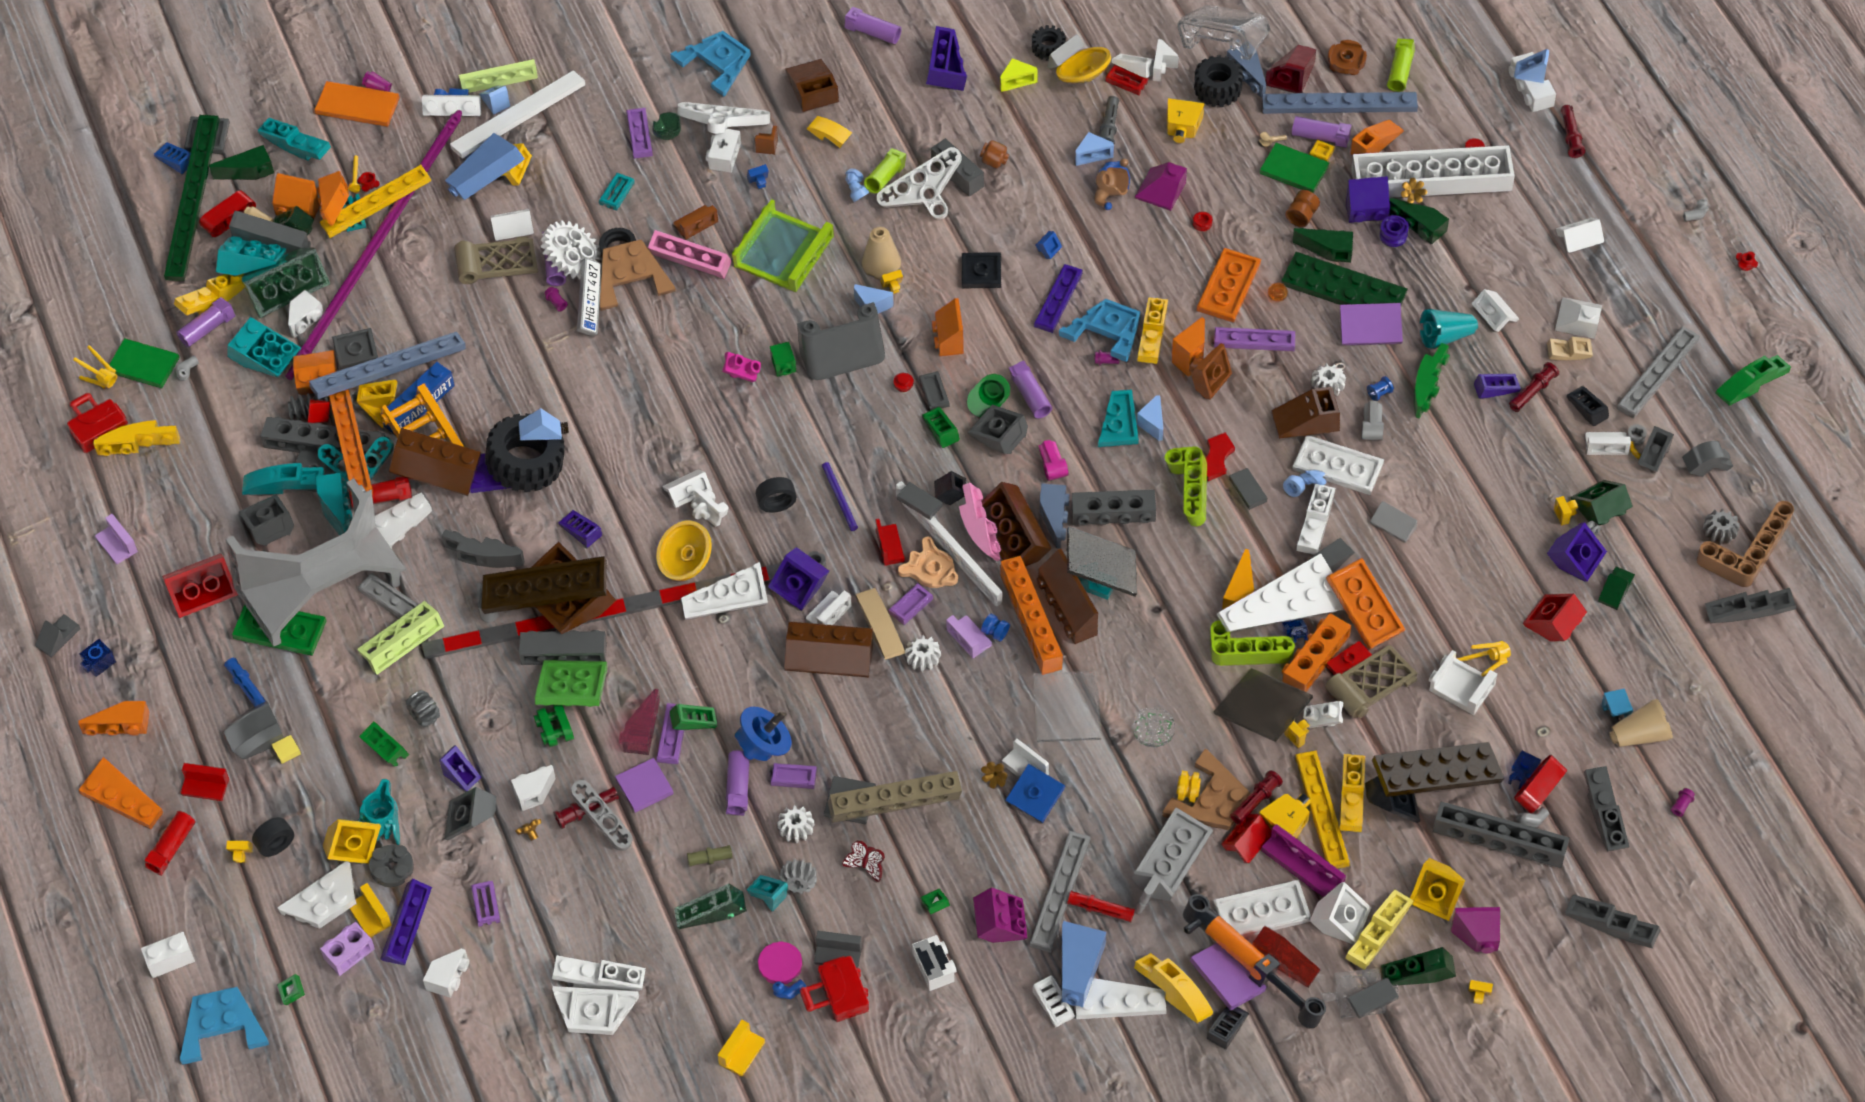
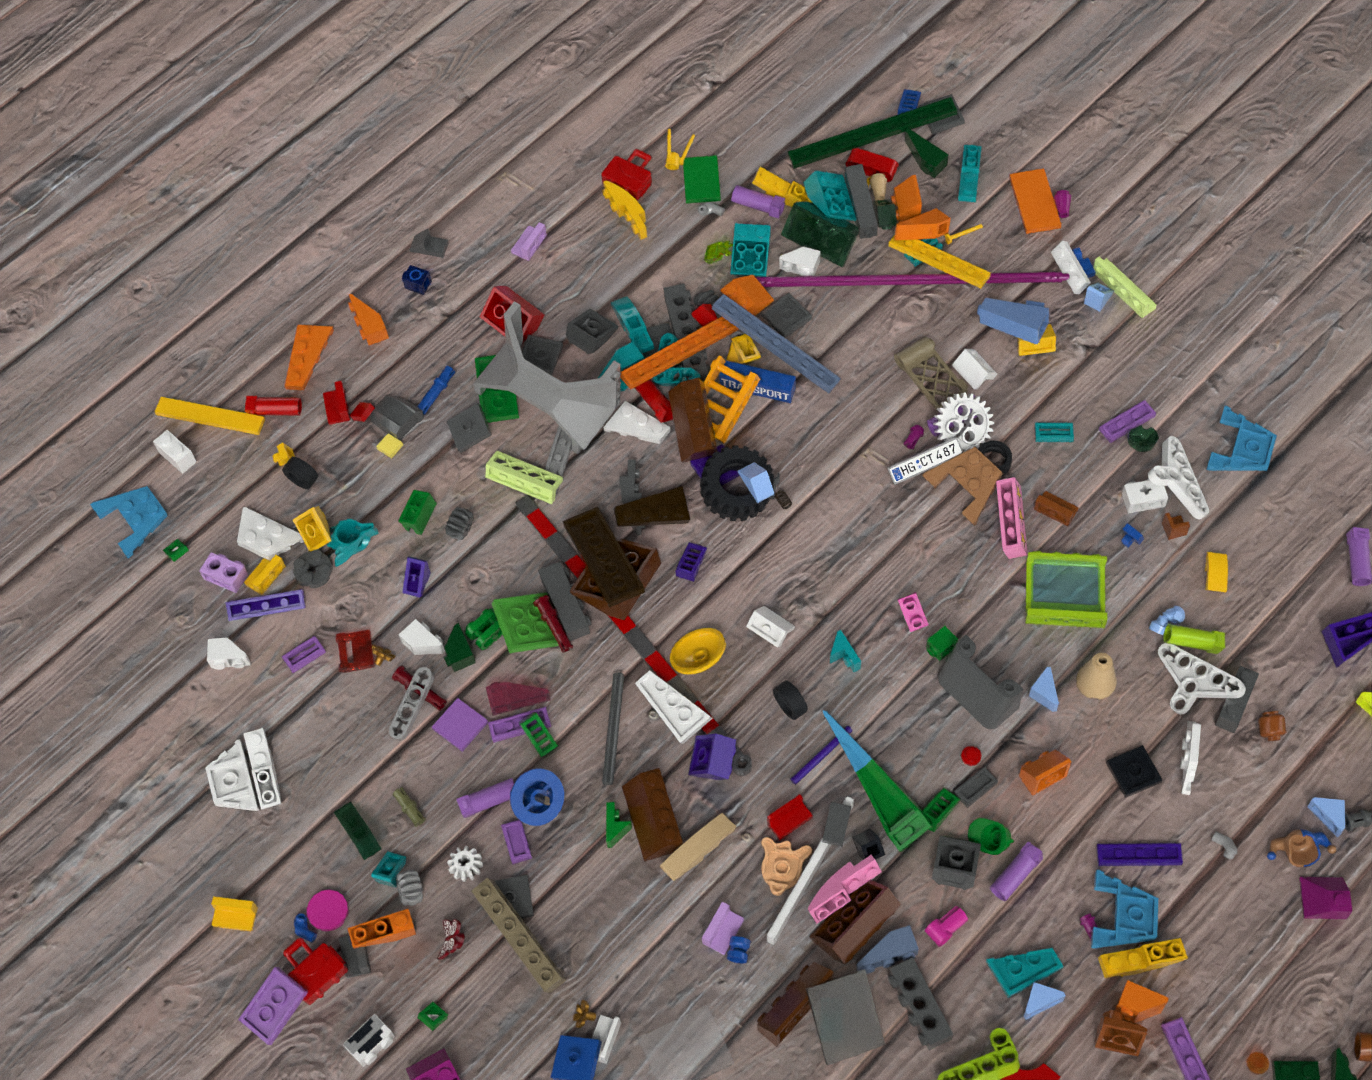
camera: 70 degrees right, 5 degrees up
red plate [357,172,380,192] -> none
dark grey slope [444,787,497,840] -> none
white tile [450,71,585,158] -> none
white hips [691,488,728,527] -> none
reddish brown slope [785,59,839,112] -> none
white panel [806,590,852,625] -> none
yellow tile [880,269,903,294] -> none
medium lavender tile [889,583,933,625] -> none
white gear [905,635,941,672] -> none
orange brick [1000,556,1063,675] -> none
blue tile [1035,231,1062,259] -> none
red tile [1193,212,1213,231] -> none
orange tile [1196,248,1261,323] -> none
none -> yellow tile [155,397,265,435]
none -> medium lavender tile [238,967,308,1045]
none -> clear red plate [335,629,375,673]
none -> orange slope [347,909,416,949]
none -> red tile [349,402,375,422]
none -> dark green slope [443,623,476,672]
none -> dark grey plate [447,403,492,453]
none -> dark red pin [533,595,573,653]
none -> dark grey axle [602,673,624,785]
none -> green slope [606,802,632,848]
none -> dark brown wing [614,486,690,527]
none -> clear neon green plate [704,241,733,264]
none -> green plate [823,710,933,852]
none -> teal slope [830,630,861,672]
none -> white wing [1180,721,1201,795]
none -> light grey arm [1212,831,1238,860]

